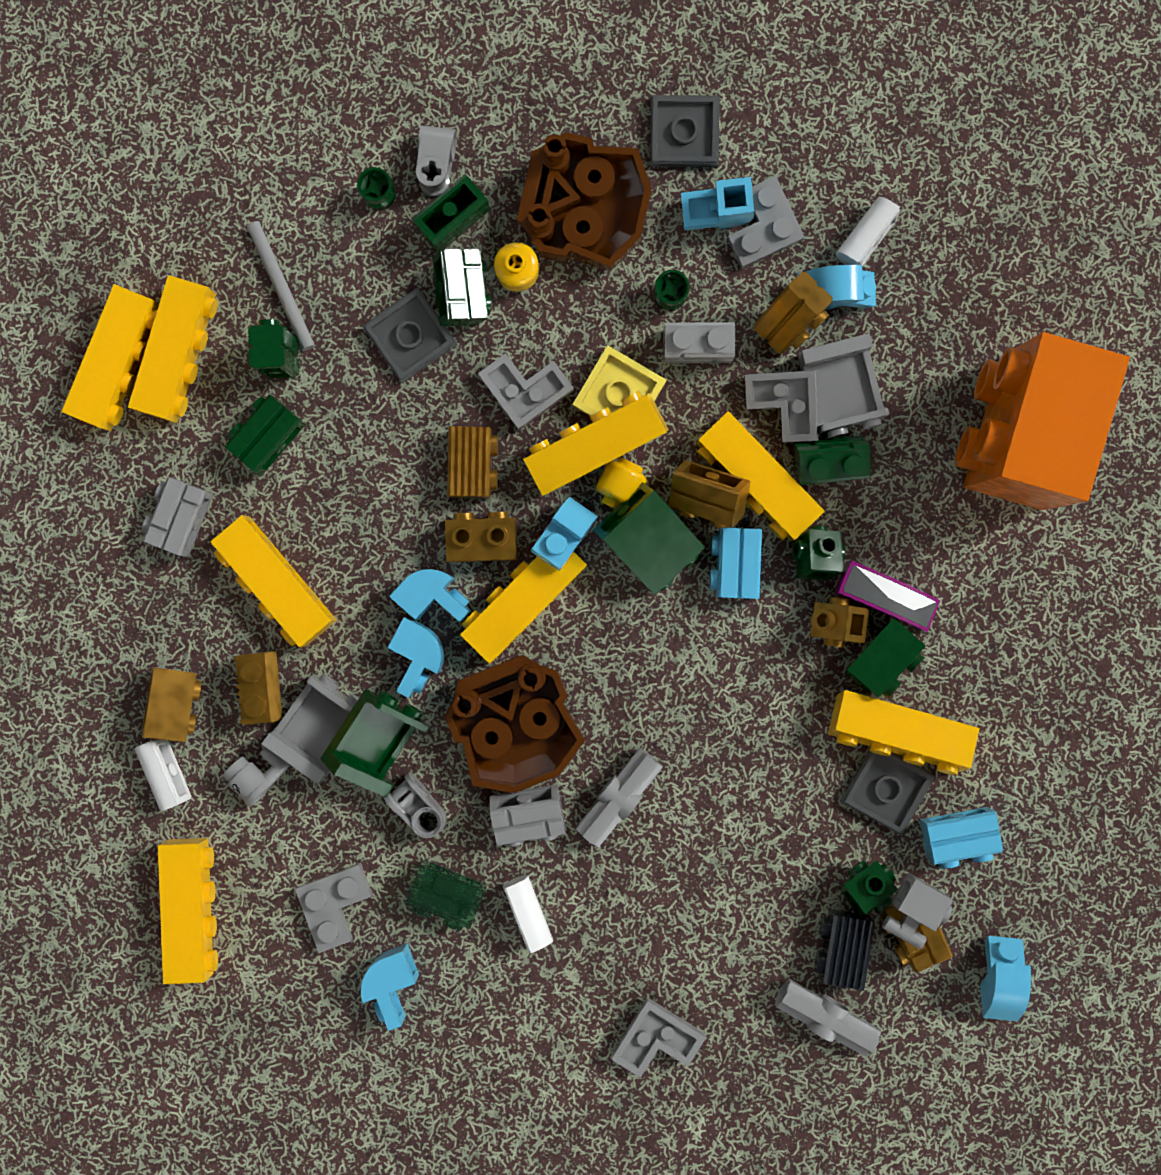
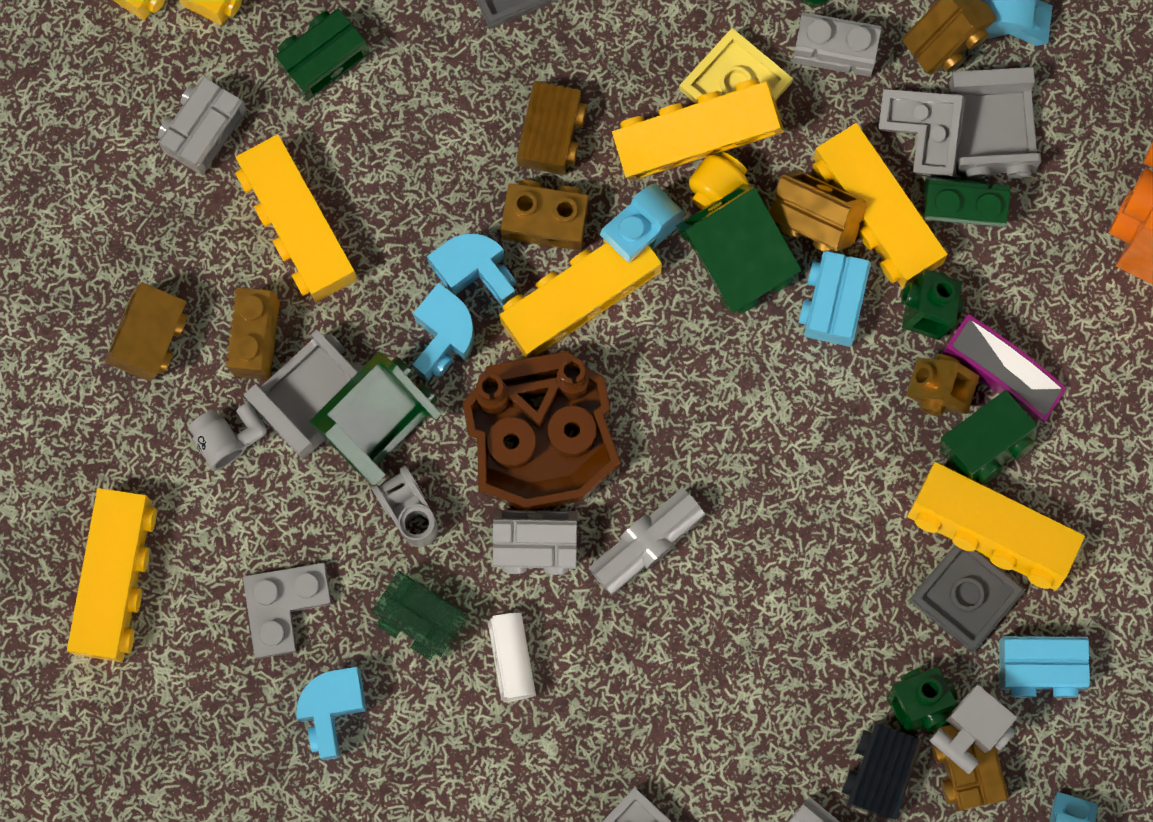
camera: 15 degrees right, 10 degrees down
white brick [134,739,192,812] -> none
light grey plate [478,353,574,430] -> none

